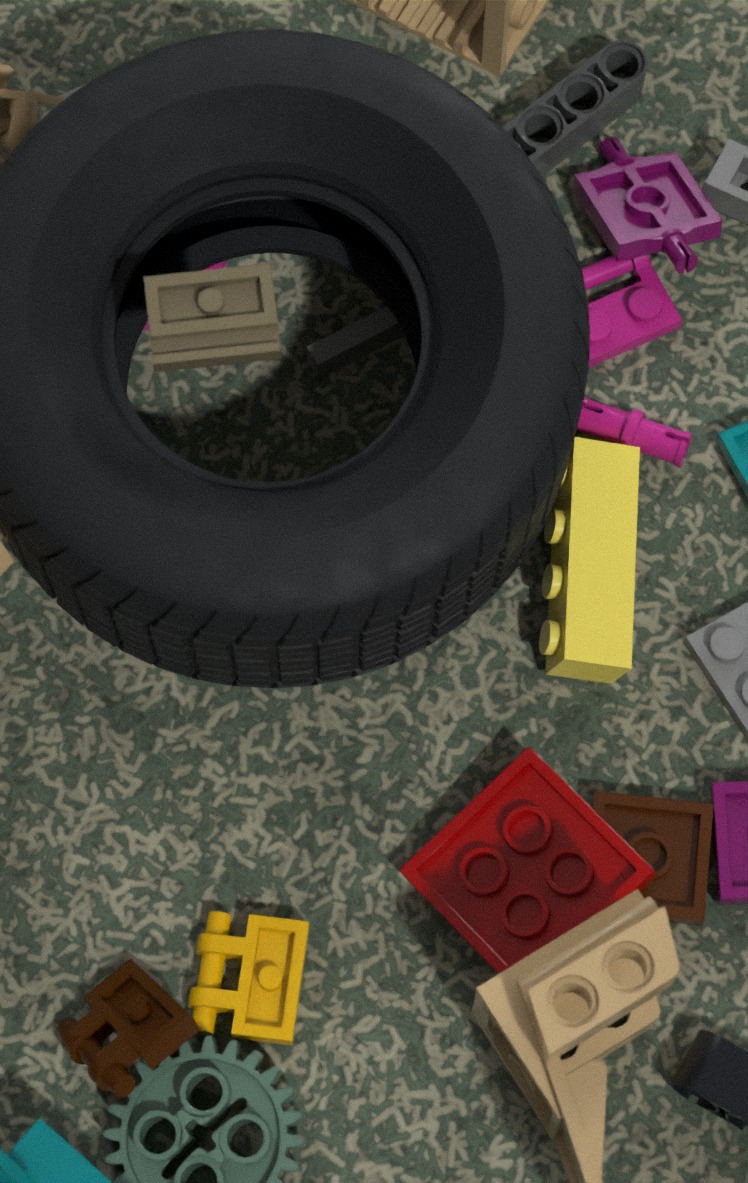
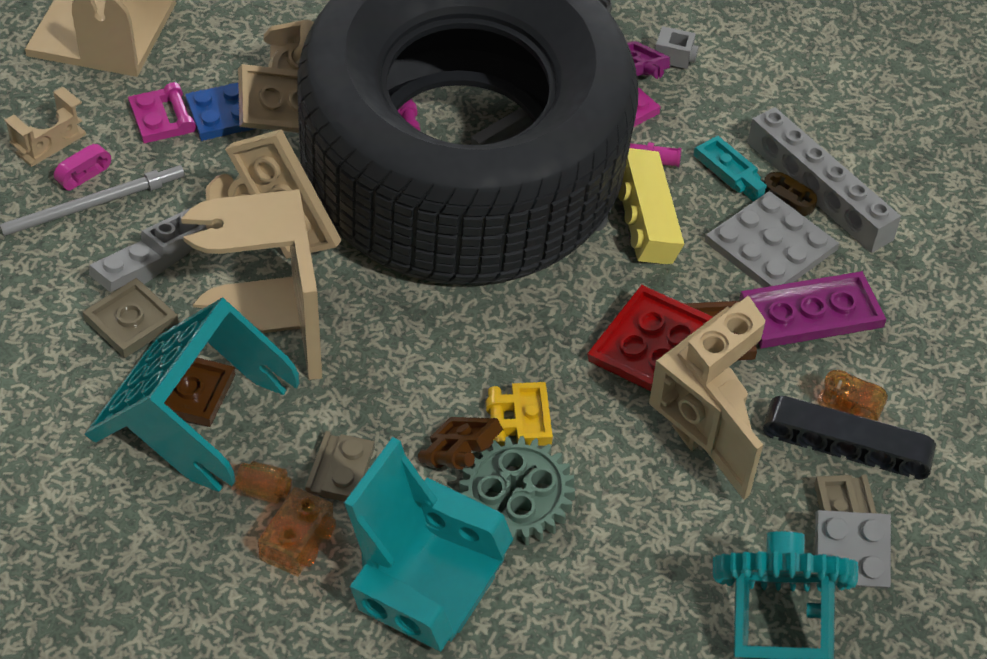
camera: 15 degrees left, 20 degrees down
dark tan plate [144,263,282,373] -> none

